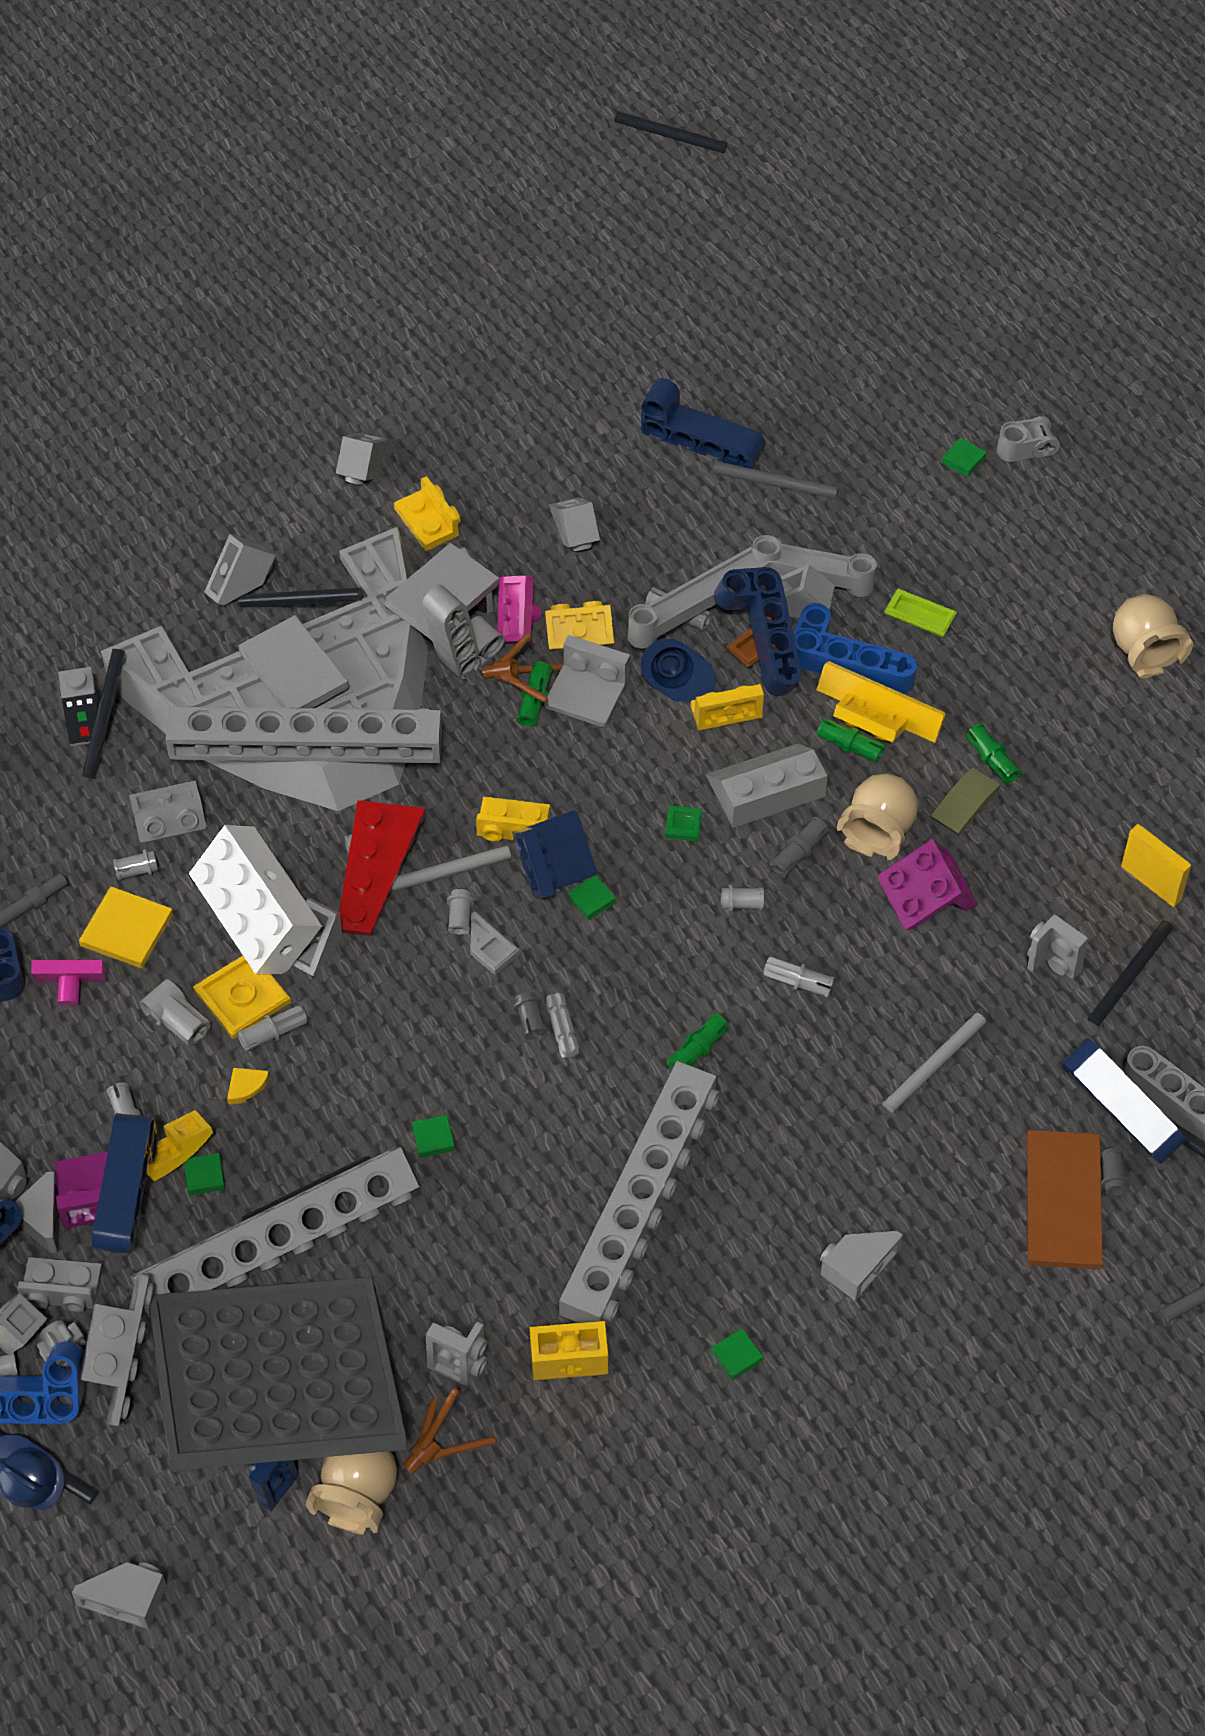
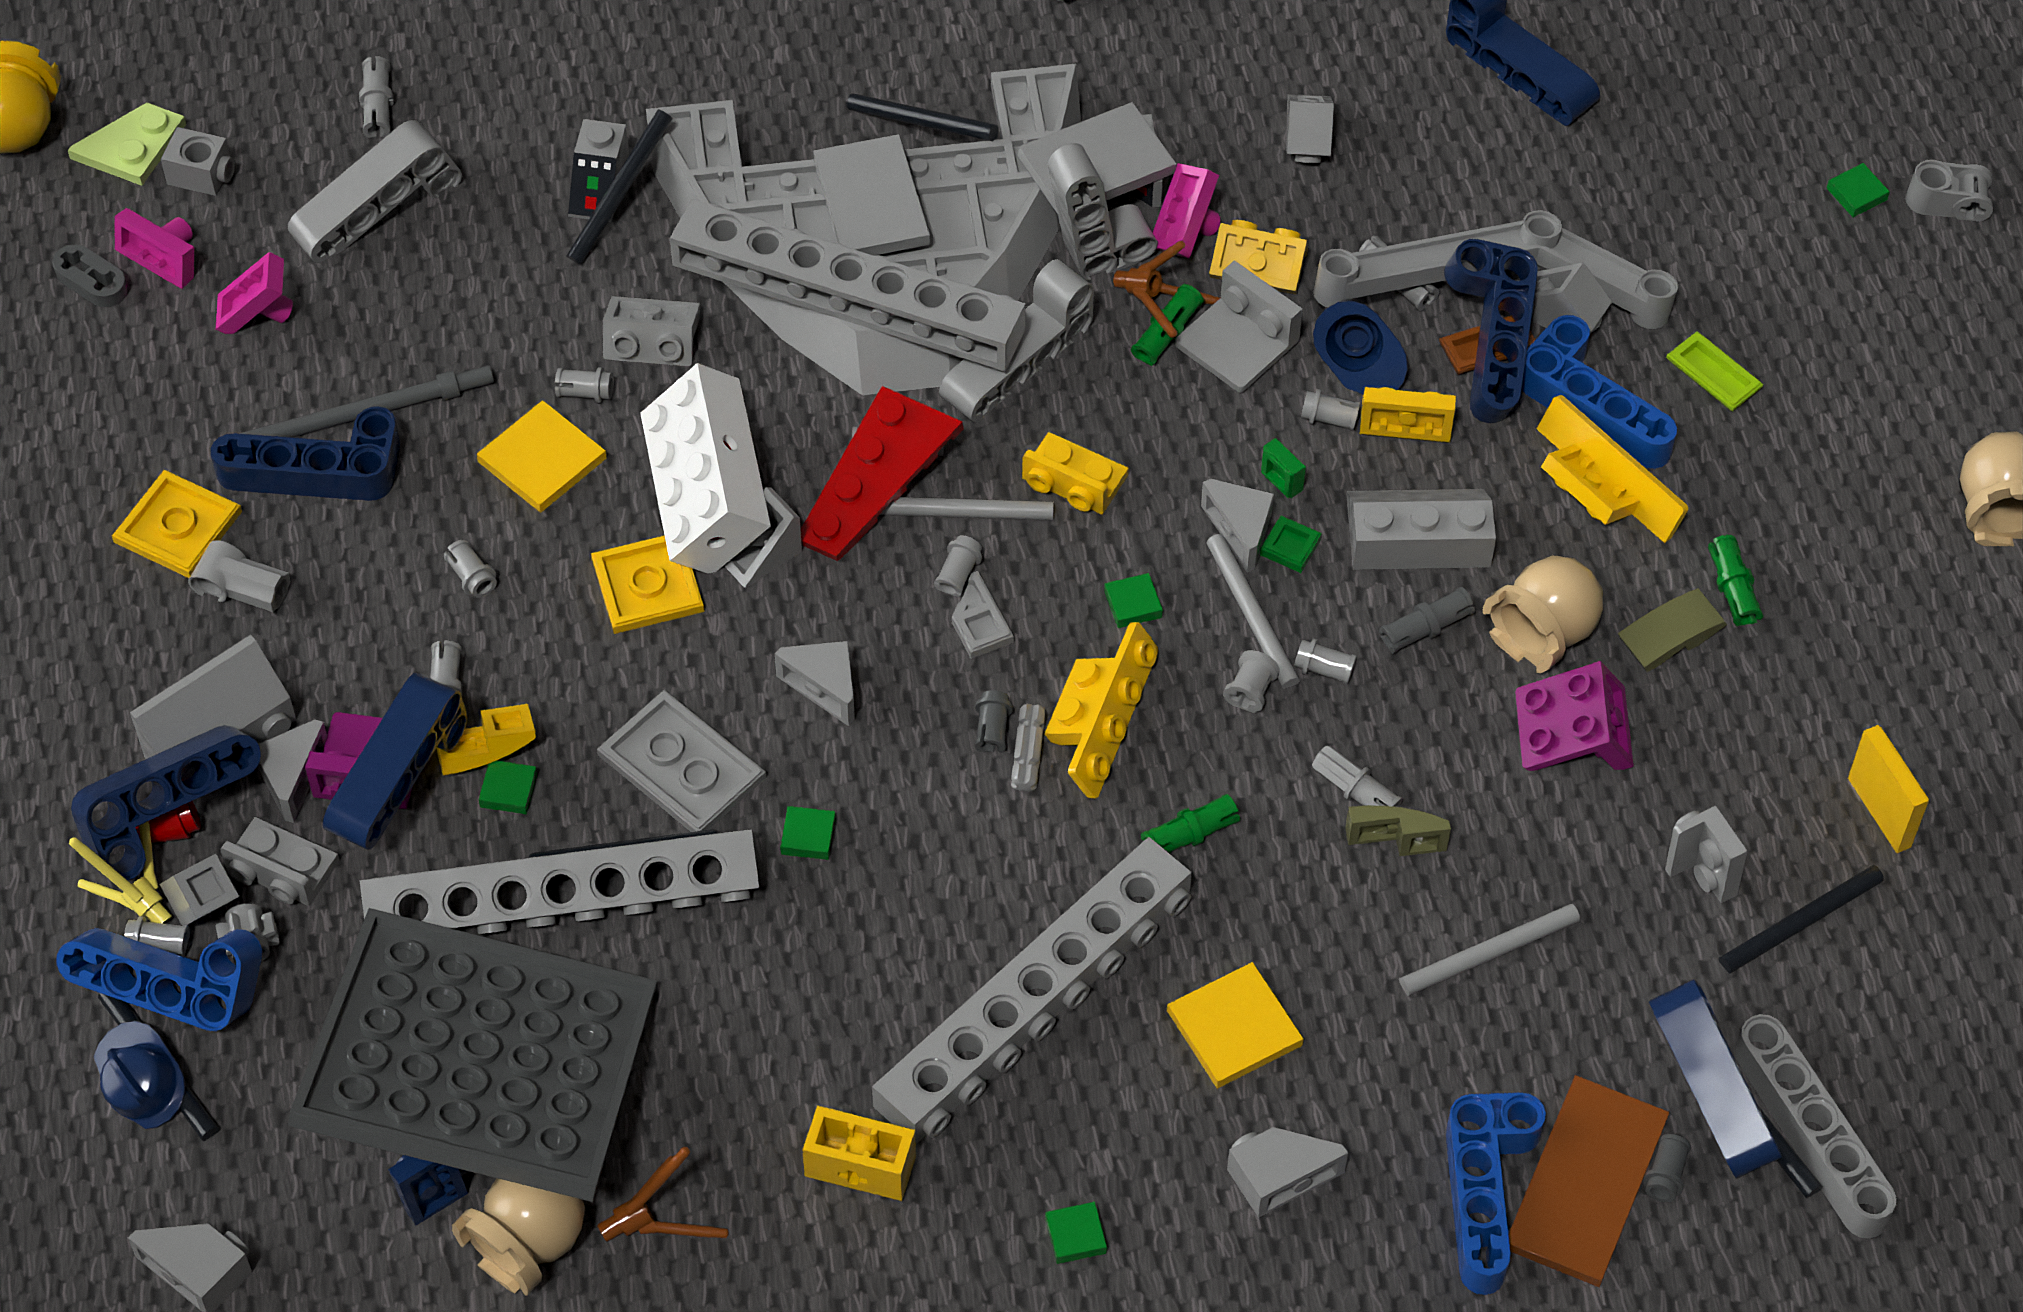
camera: 20 degrees right, 0 degrees up
dark pink tile [31,960,107,1005] -> none
light grey bracket [79,1274,153,1426] -> none
light grey piece [139,979,211,1046] -> none
light grey slope [204,534,276,605] -> none
yellow tile [227,1068,269,1104] -> none
light grey axle [236,1006,308,1052] -> none
yellow bracket [394,476,461,551] -> none
light grey bracket [426,1321,488,1386] -> none
dark blue bracket [512,810,597,898] -> none
dark grey bar [713,461,839,499] -> none
green pin [817,717,886,764] -> none
none -> light grey pin [444,540,497,598]
none -> light grey tile [597,690,766,832]
none -> light grey slope [775,641,855,726]
none -> light grey beam [939,259,1094,422]
none -> yellow bracket [1044,622,1159,798]
none -> yellow tile [1167,962,1303,1089]
none -> light grey slope [1201,479,1274,573]
none -> light grey bar [1206,534,1300,689]
none -> light grey bush [1223,650,1280,713]
none -> green tile [1261,438,1306,499]
none -> light grey pin [1301,389,1360,431]
none -> olive slope [1345,805,1451,856]
none -> blue beam [1446,1093,1546,1295]

